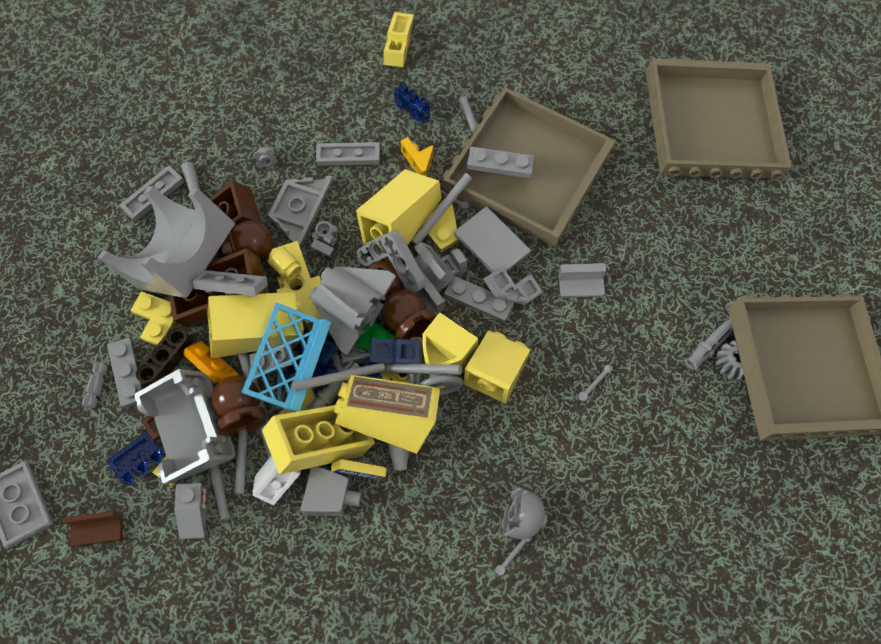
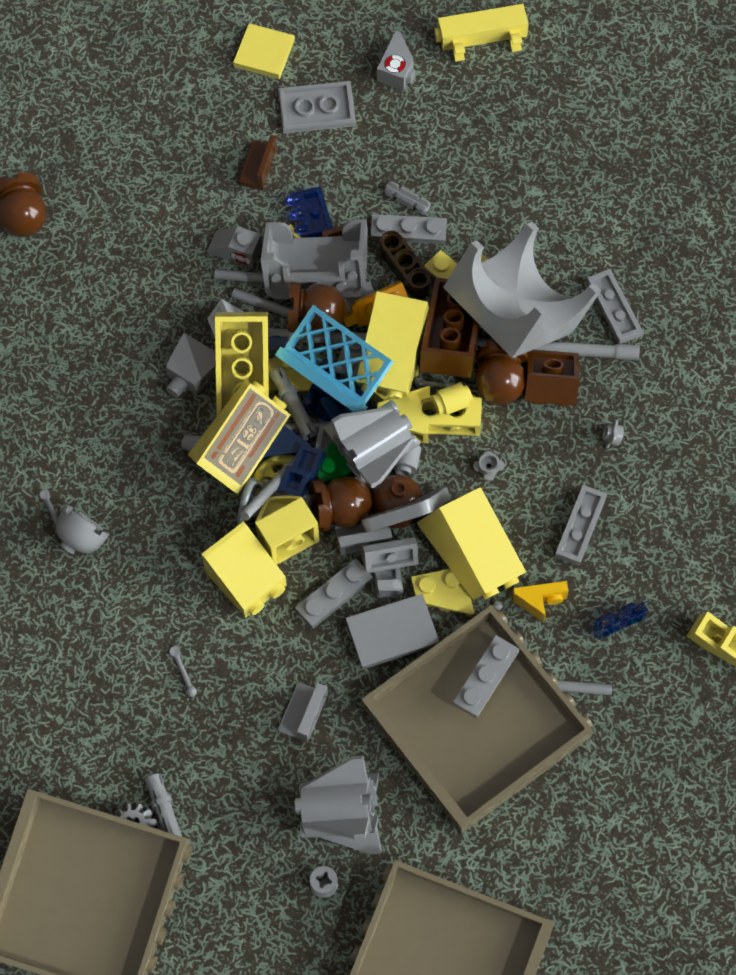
camera: 115 degrees right, 0 degrees up
light grey plate [193,270,268,297] -> none
light grey wing [268,176,333,249] -> none
light grey bar [292,363,385,392] -> none
flat silver tile [311,233,339,260] -> none
light yellow tile [331,459,386,479] -> none
light grey bar [411,173,472,245] -> none
light grey tile [483,266,543,305] -> none
none -> light grey brick [295,756,382,854]
none -> light grey wheel [310,866,338,898]

